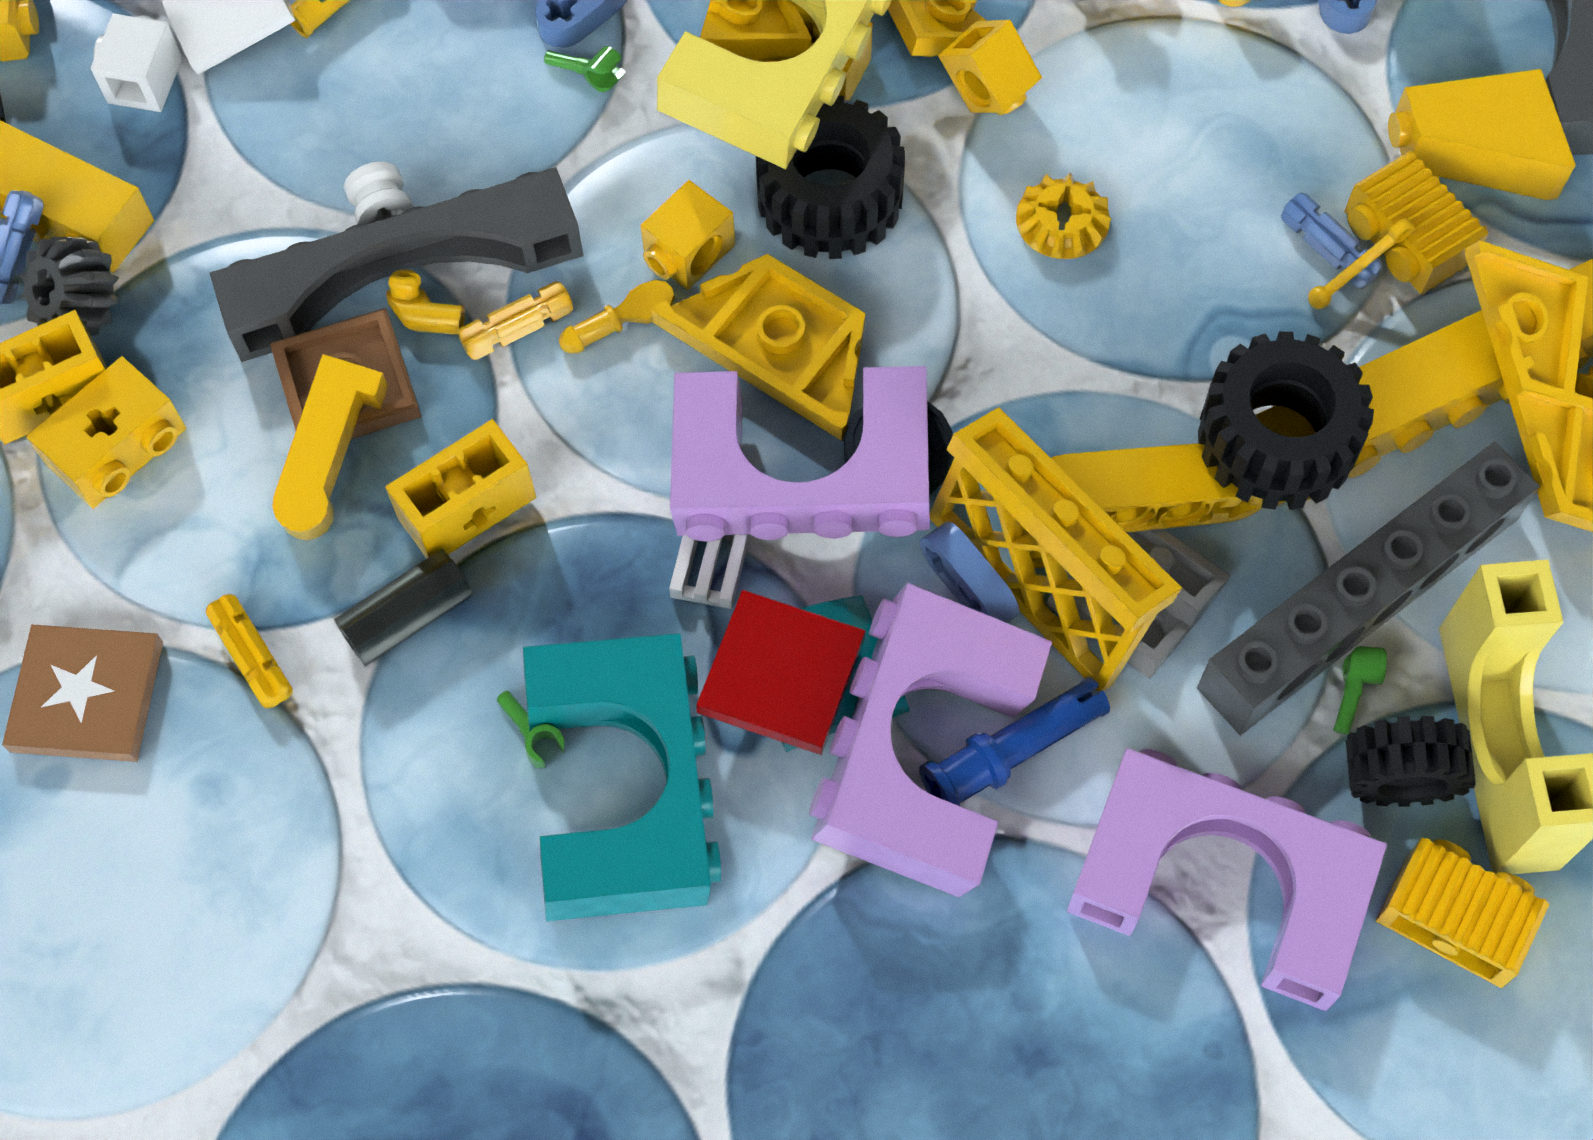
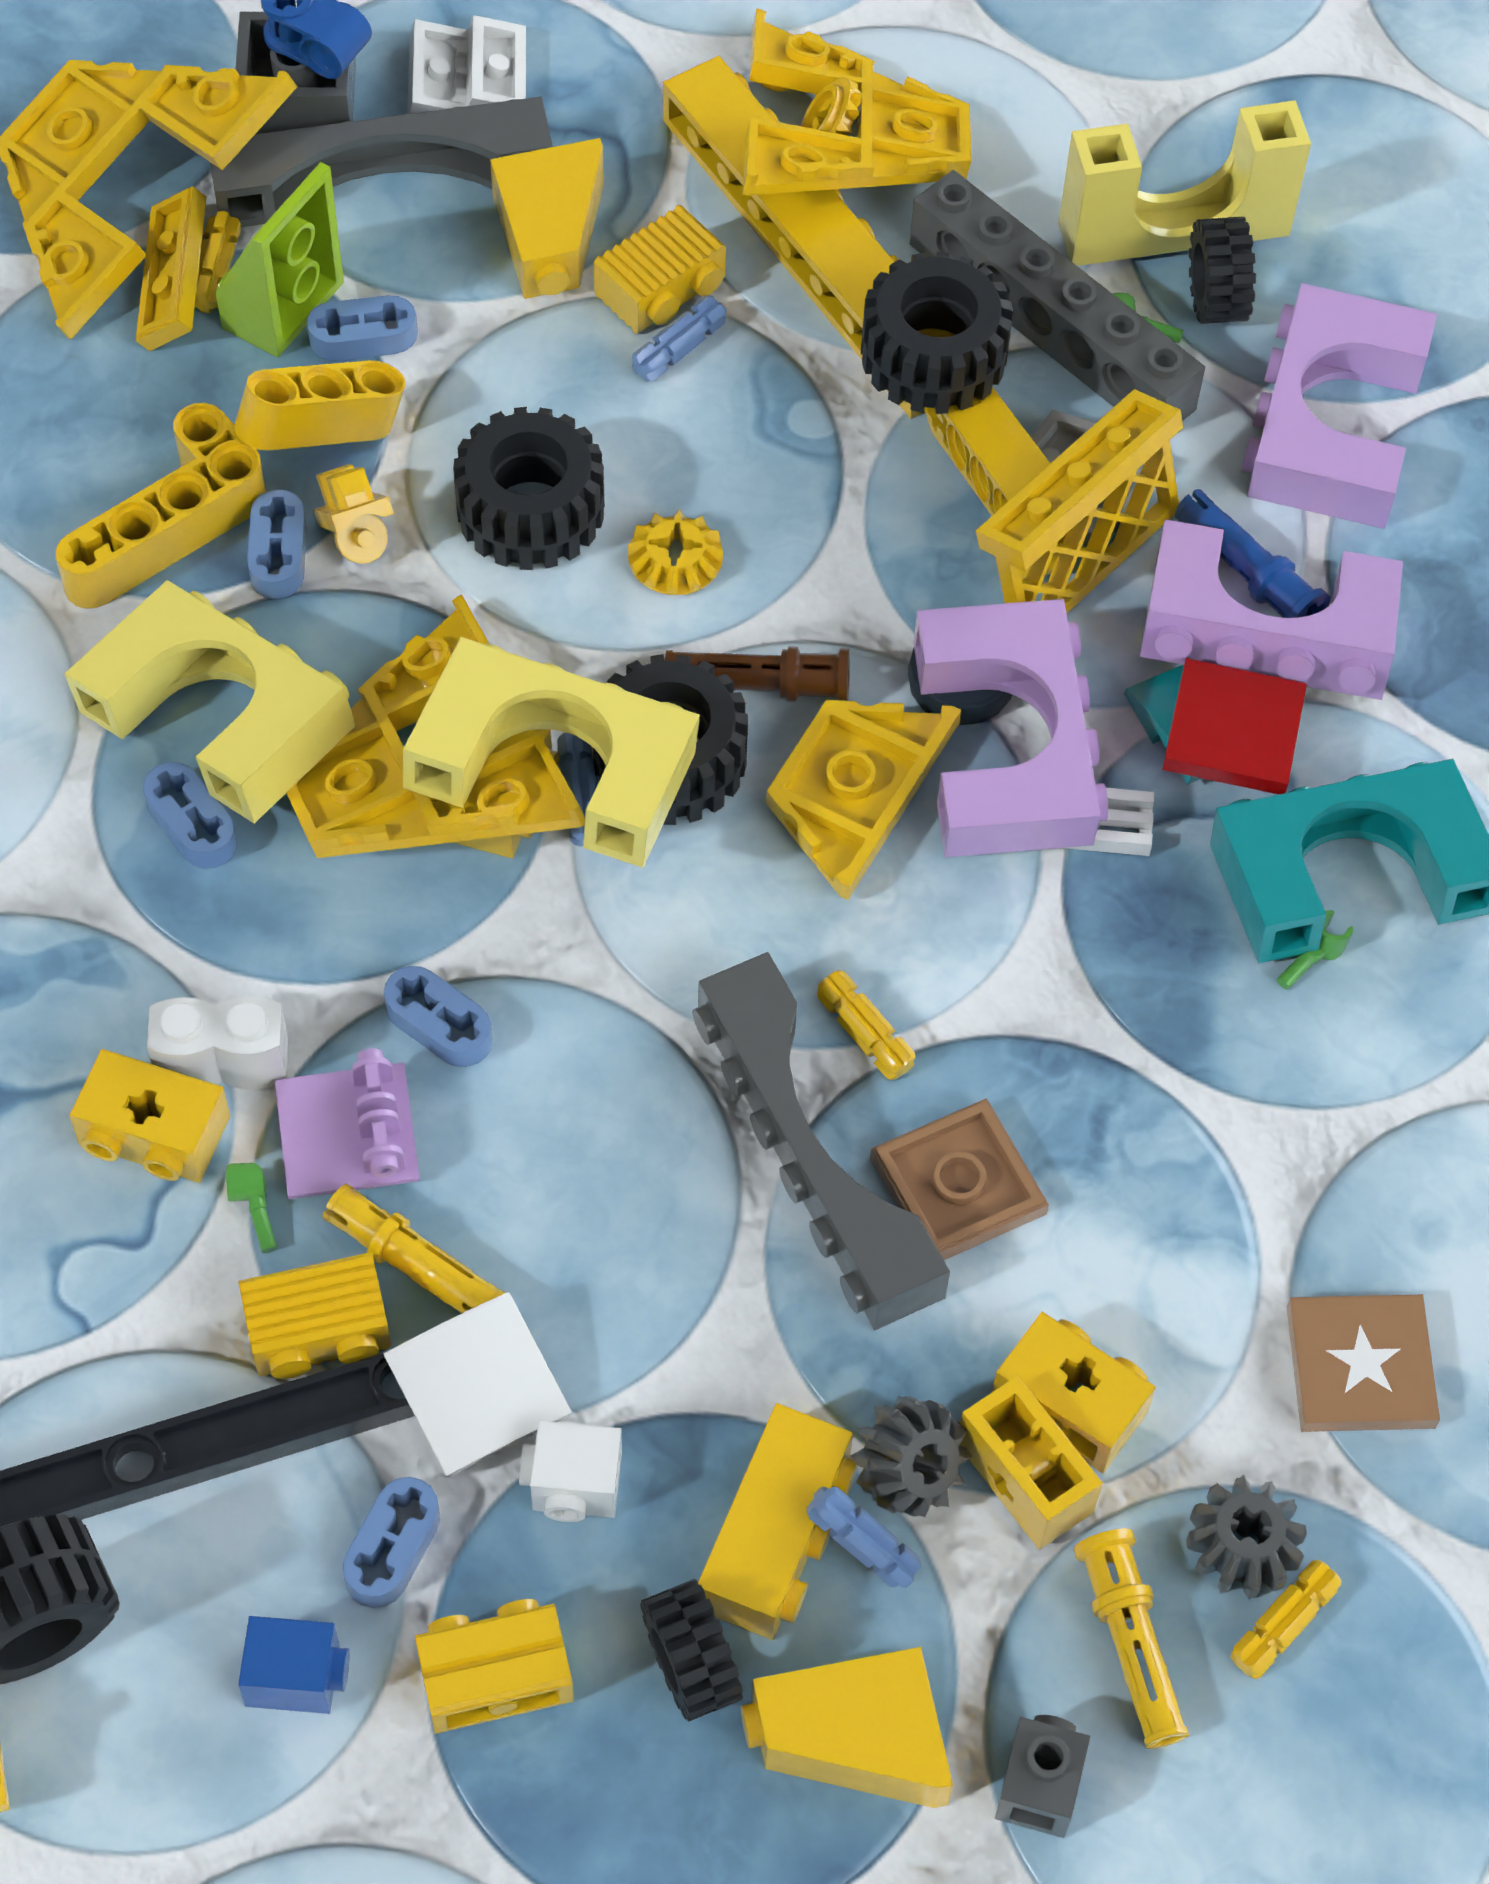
camera: 100 degrees left, 5 degrees down
yellow axle [206,594,293,708] -> none
yellow leg [272,354,389,540] -> none
pearl dark grey axle [334,549,474,667] -> none
white wheel [343,161,413,224] -> none
yellow brick [385,419,537,558] -> none
yellow arm [386,269,465,335] -> none
bright green hand [544,46,626,92] -> none
yellow piece [559,280,675,354] -> none
yellow brick [640,180,735,290] -> none
medium blue beam [920,521,1019,623] -> none
yellow brick [938,19,1042,115] -> none
yellow hinge [1308,218,1415,309] -> none
yellow brick [1376,838,1550,989] -> none
none -> black tyre [453,407,605,570]
none -> reddish brown pin [665,646,850,702]

